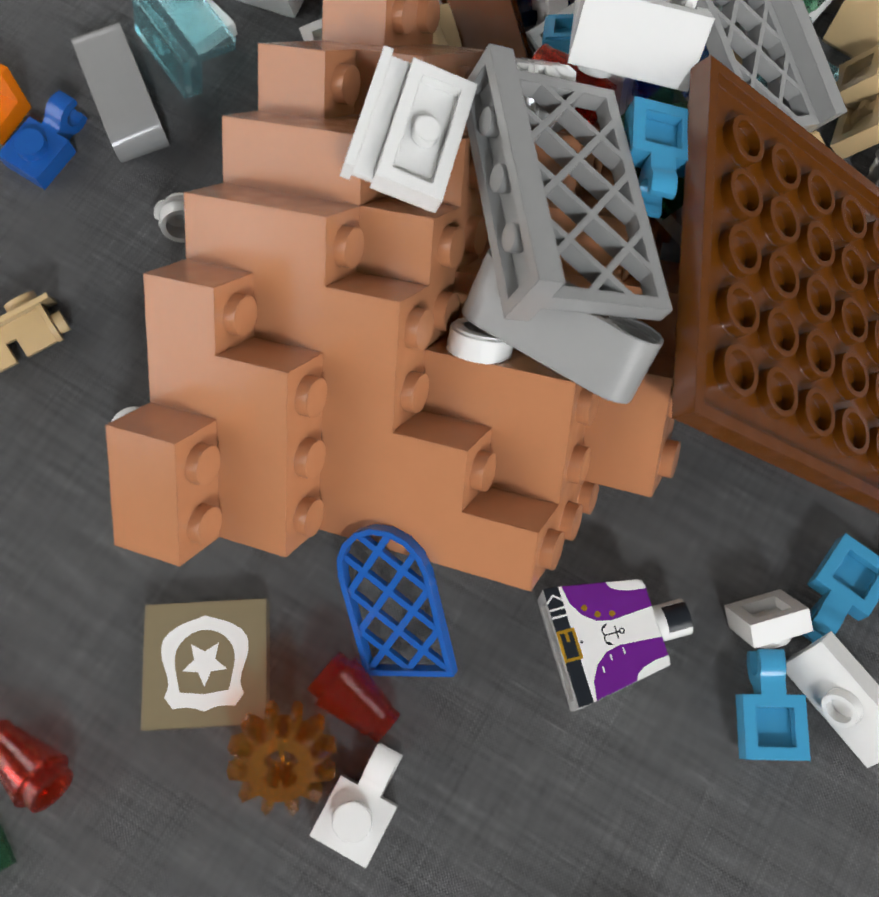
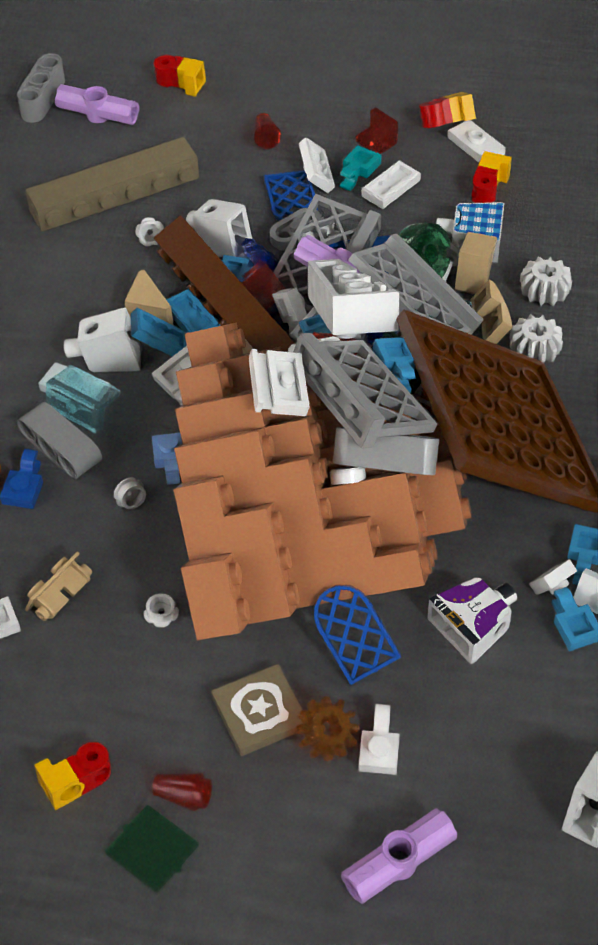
camera: 20 degrees left, 20 degrees down
clear red cone [307,651,401,743] -> none

